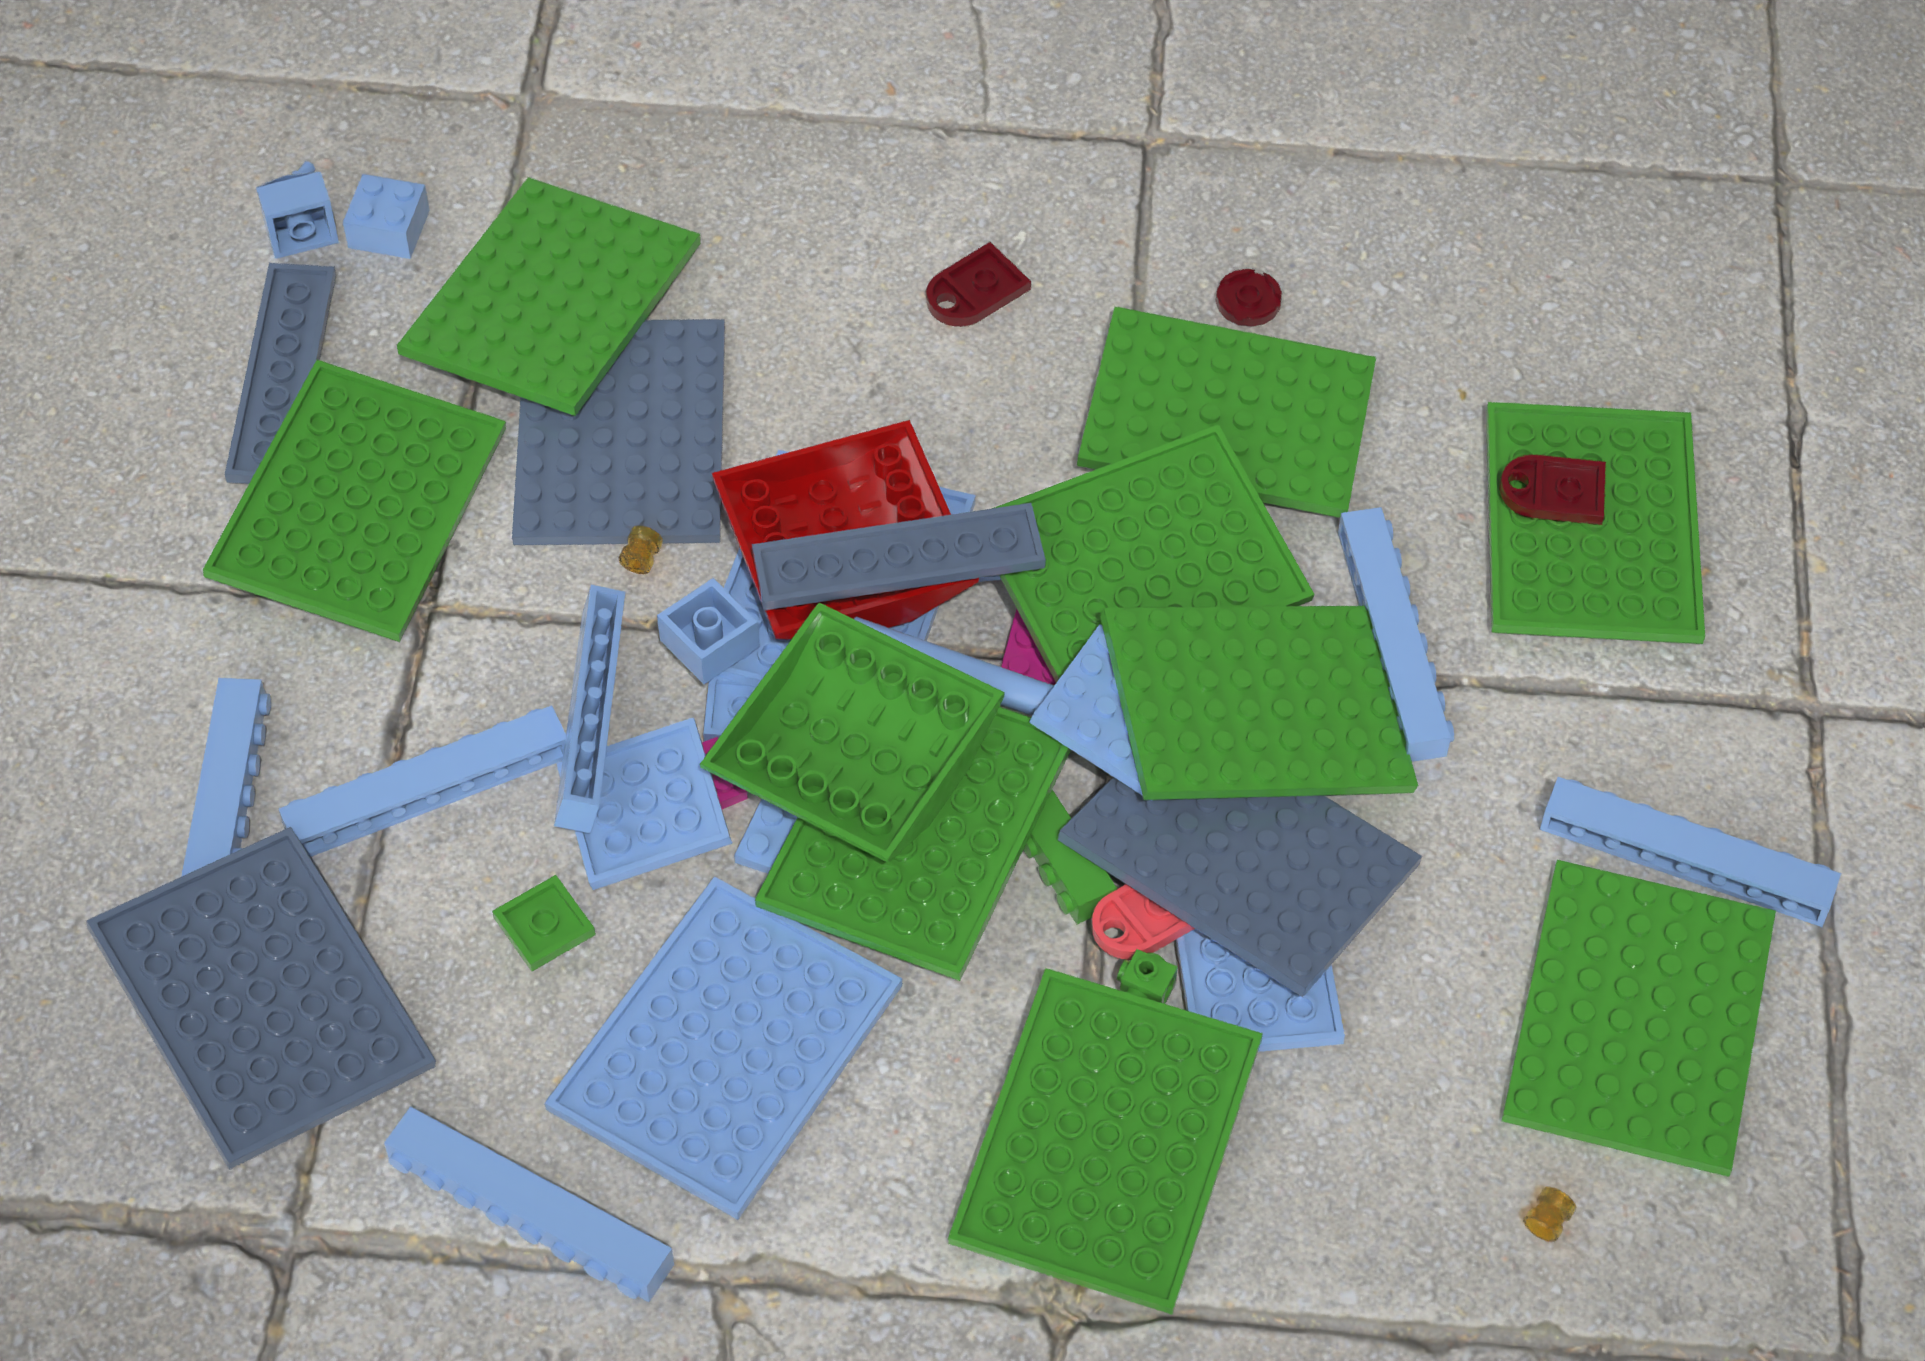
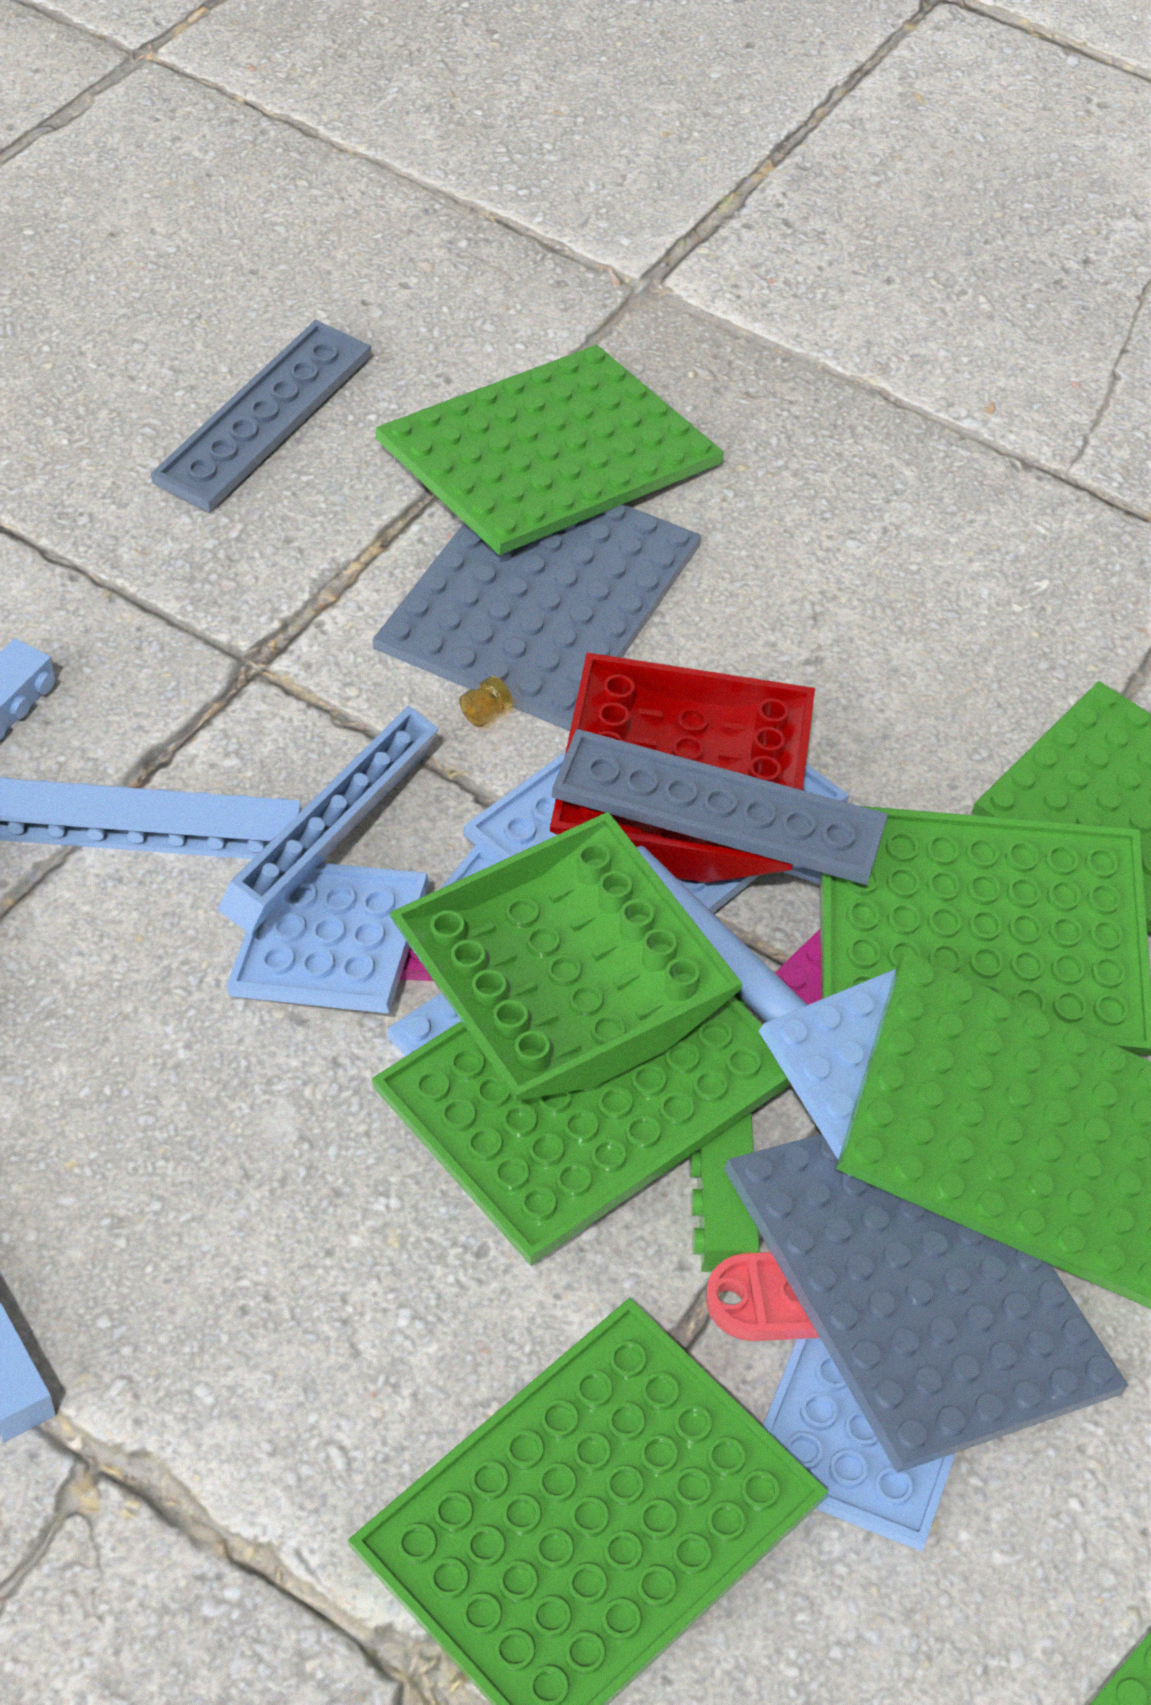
camera: 25 degrees right, 5 degrees down
bright green plate [203,360,506,642] -> none
light blue piece [256,161,339,259] -> none
light blue brick [343,174,430,259] -> none
bright green plate [492,875,596,972] -> none
light blue plate [545,876,903,1220] -> none
light blue brick [657,578,760,684] -> none
dark red tile [926,242,1031,327] -> none
bright green brick [1116,949,1178,1004] -> none

